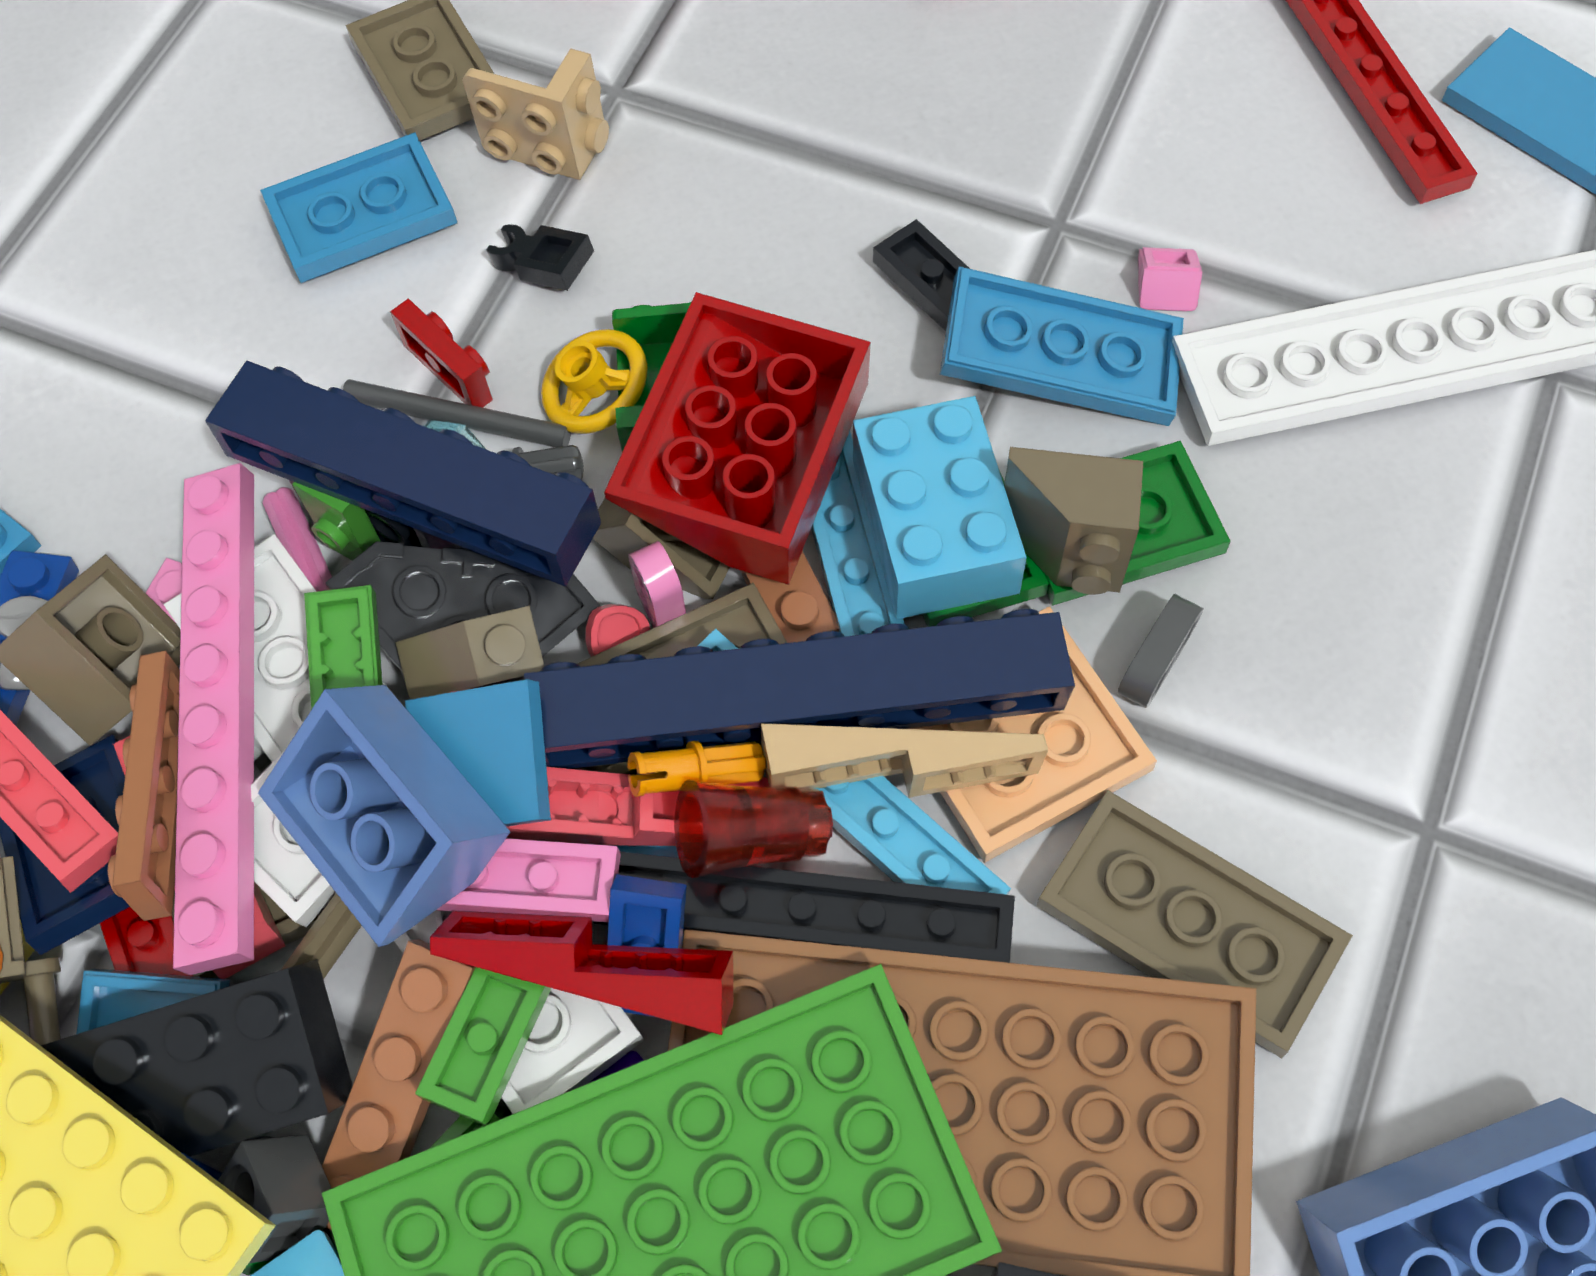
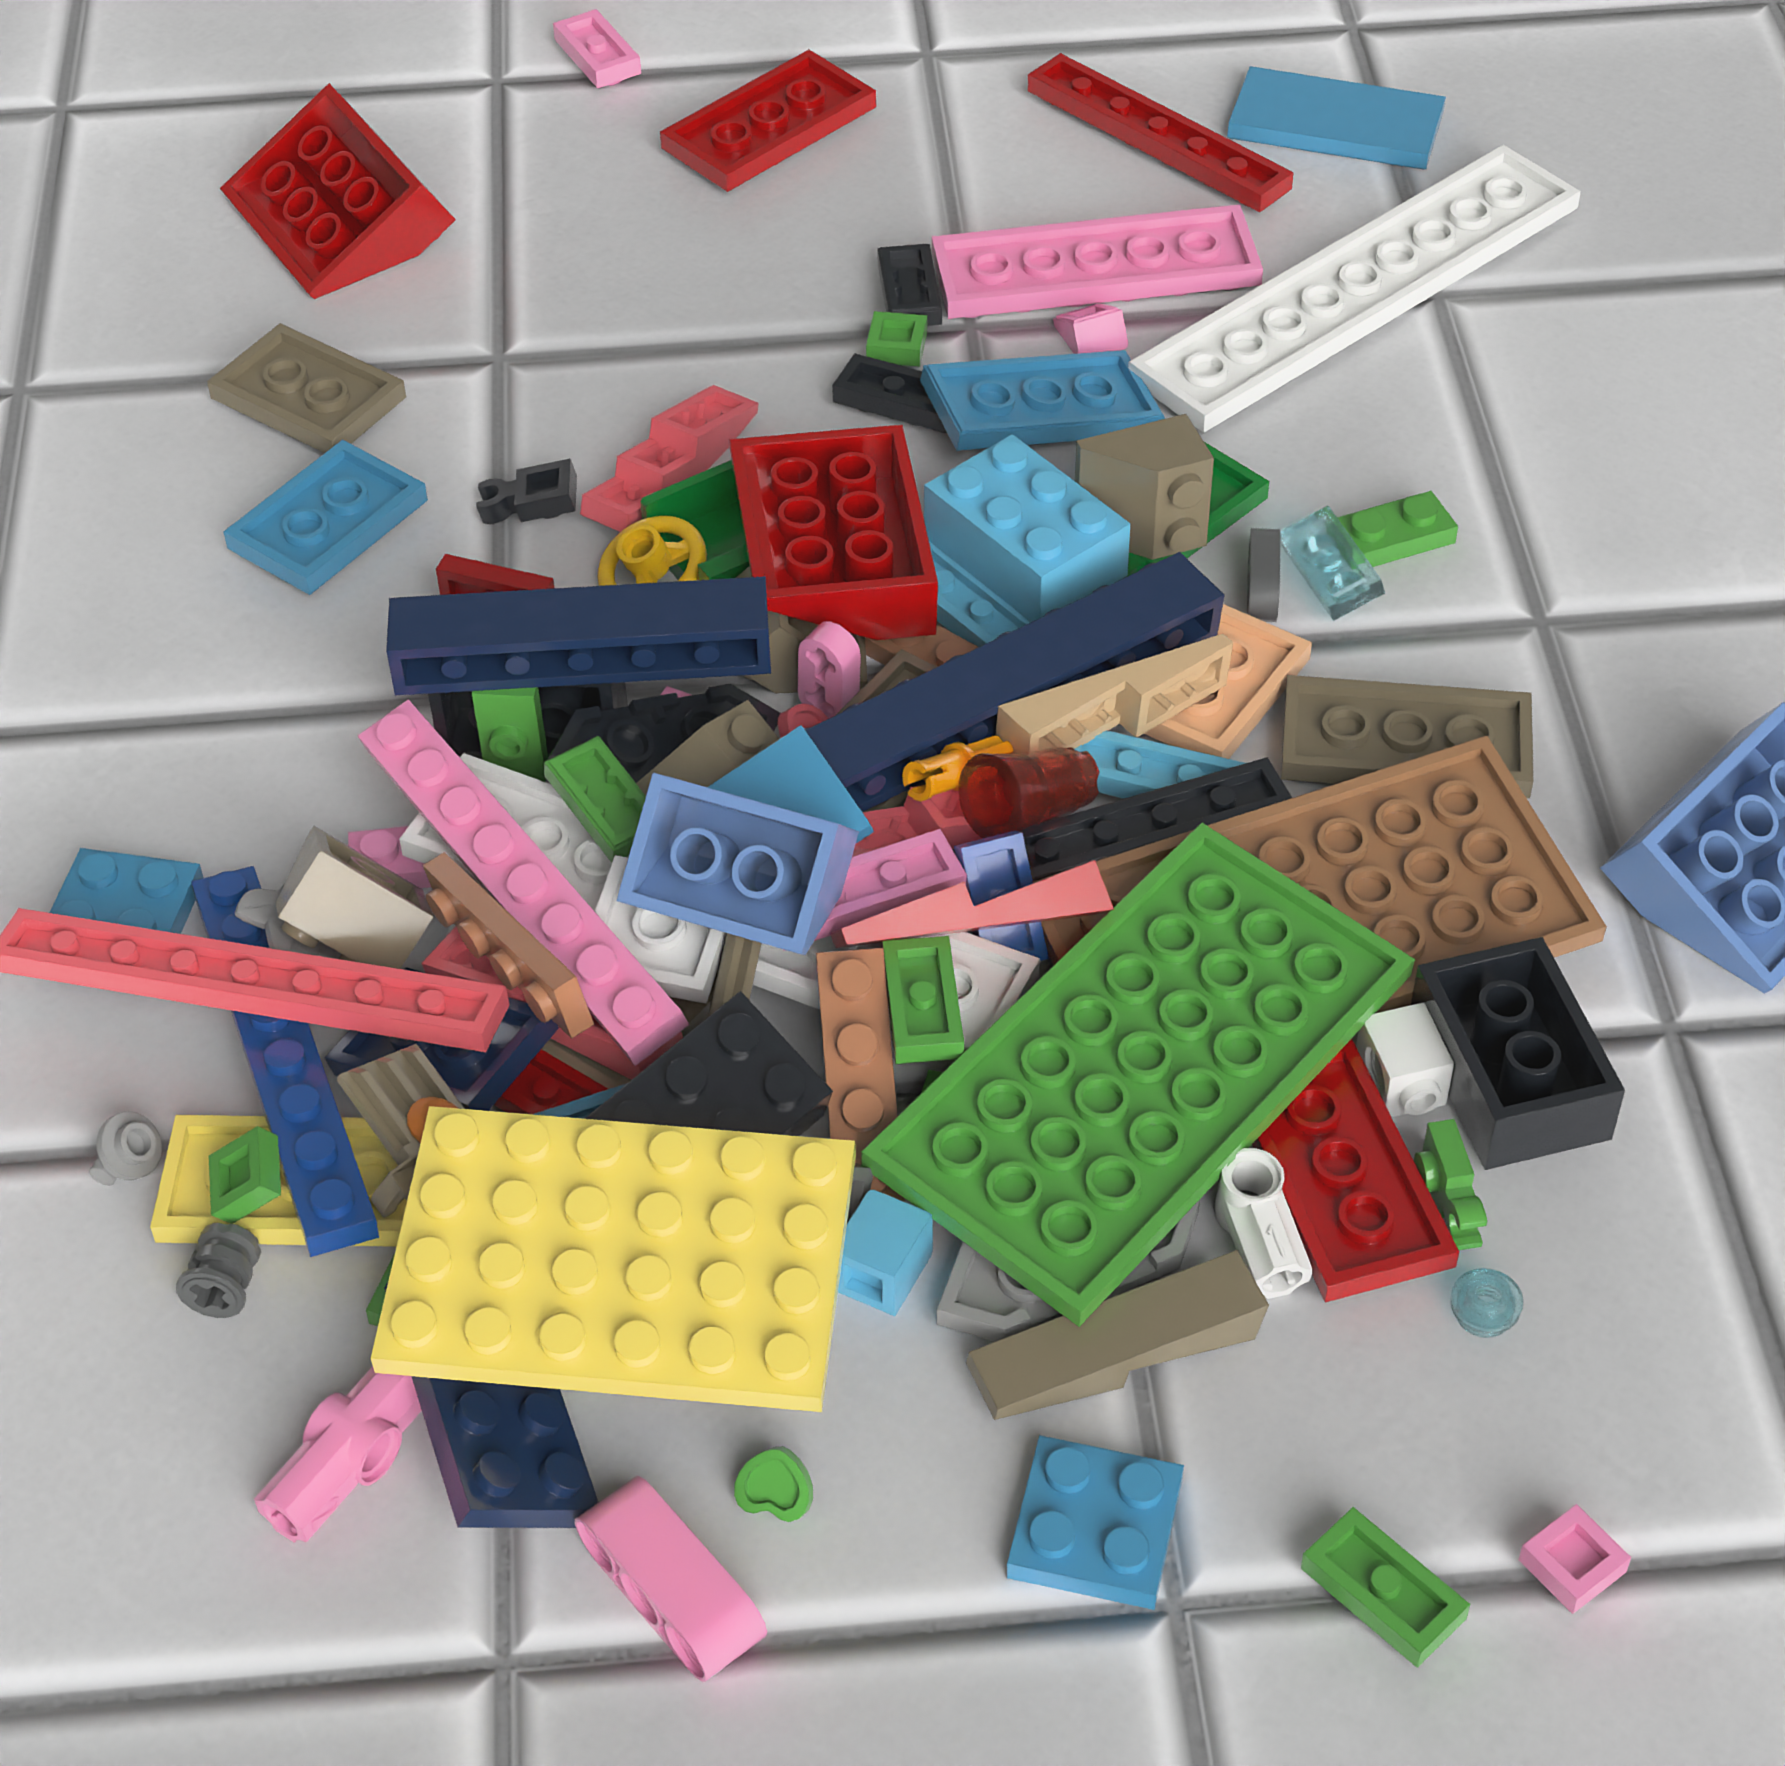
camera: 30 degrees left, 15 degrees down
tan bracket [462,48,609,180] -> none
none -> coral slope [580,385,759,532]
none -> bright green plate [866,311,927,367]
none -> black plate [877,244,942,326]
none -> bright pink plate [932,204,1263,319]
none -> clear light blue plate [1280,505,1385,621]
none -> bright green plate [1327,491,1458,573]

